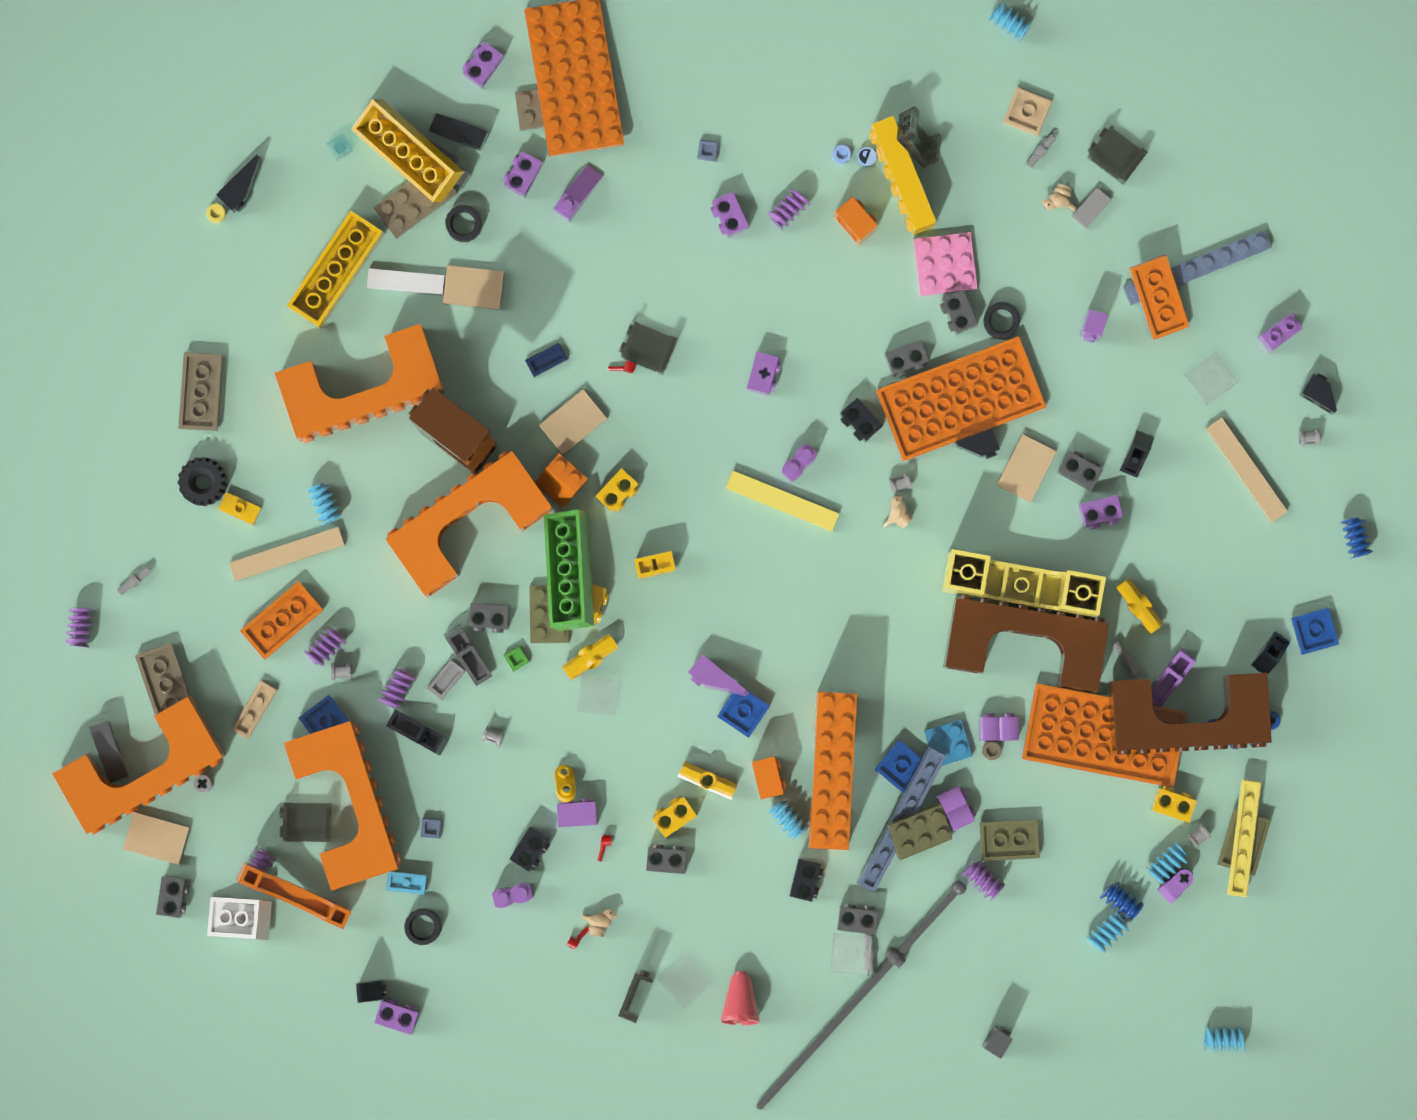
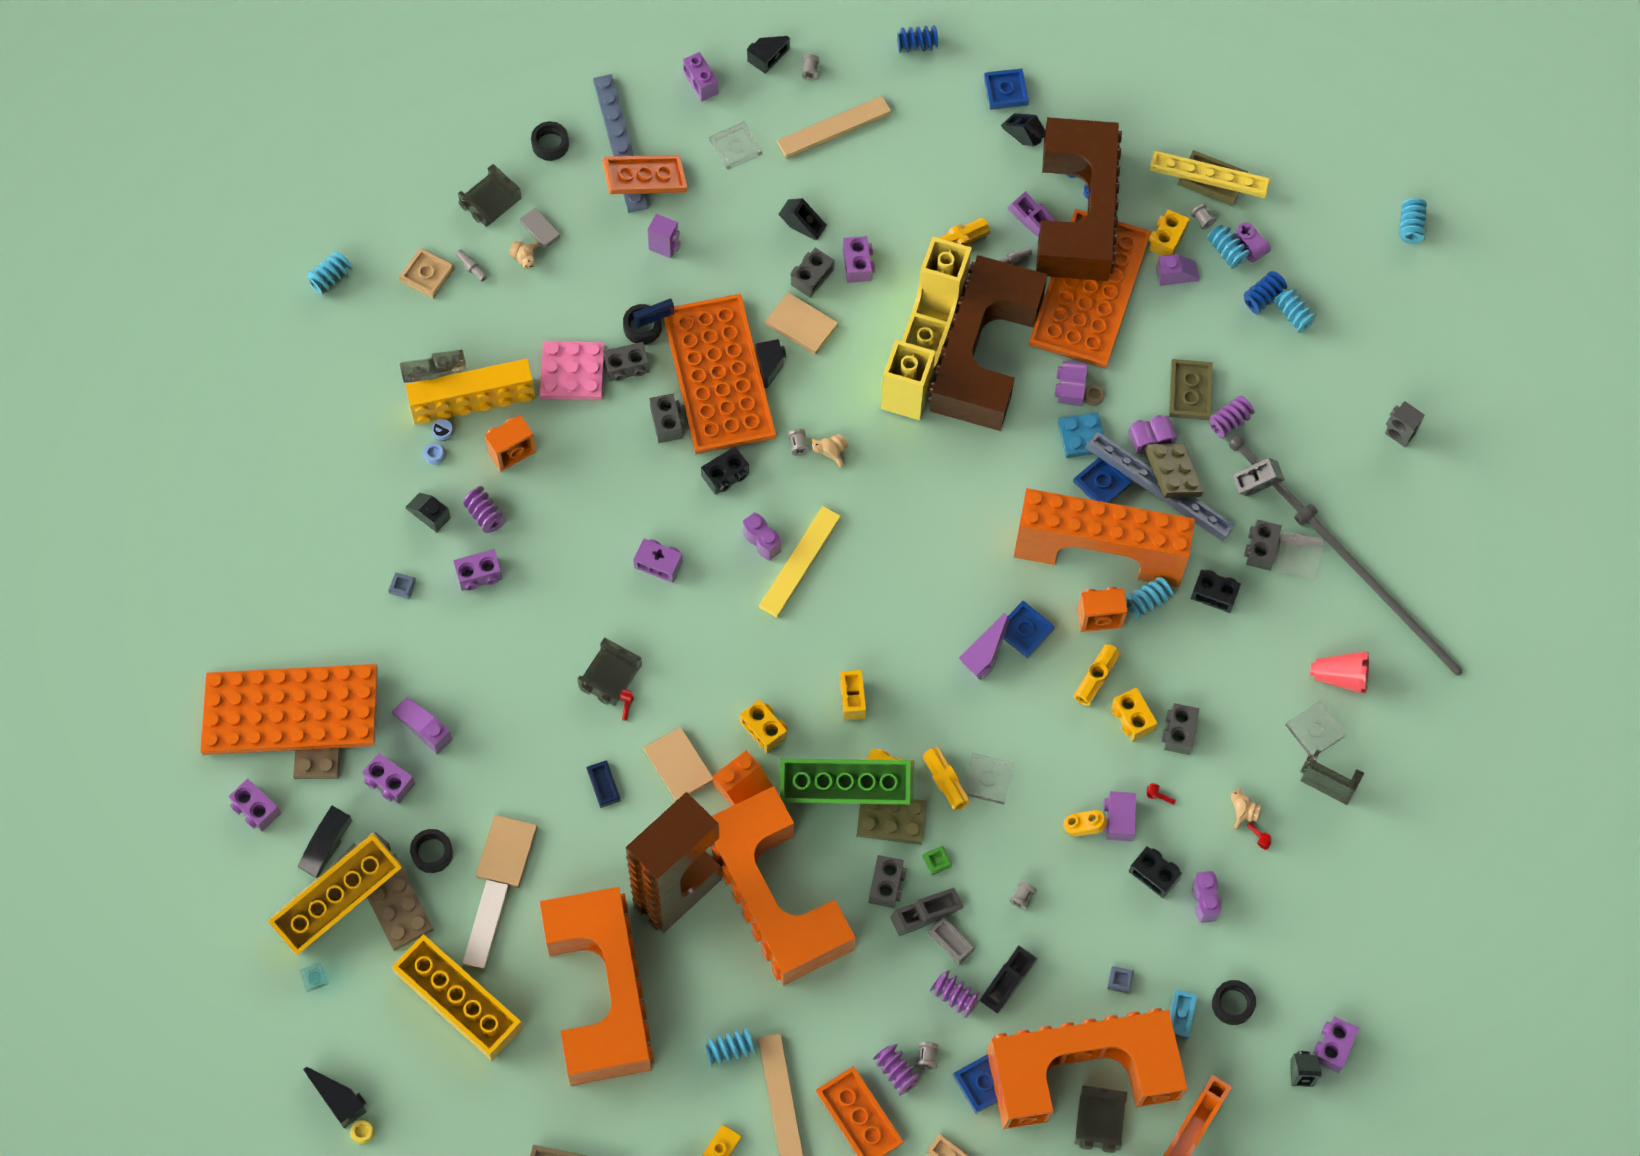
camera: 85 degrees left, 20 degrees down
none -> black slope [405,493,451,533]
none -> black tyre [531,121,569,161]
none -> dark blue tile [633,298,674,328]
none -> medium lavender slope [1156,254,1200,286]
none -> brick [1232,458,1285,497]

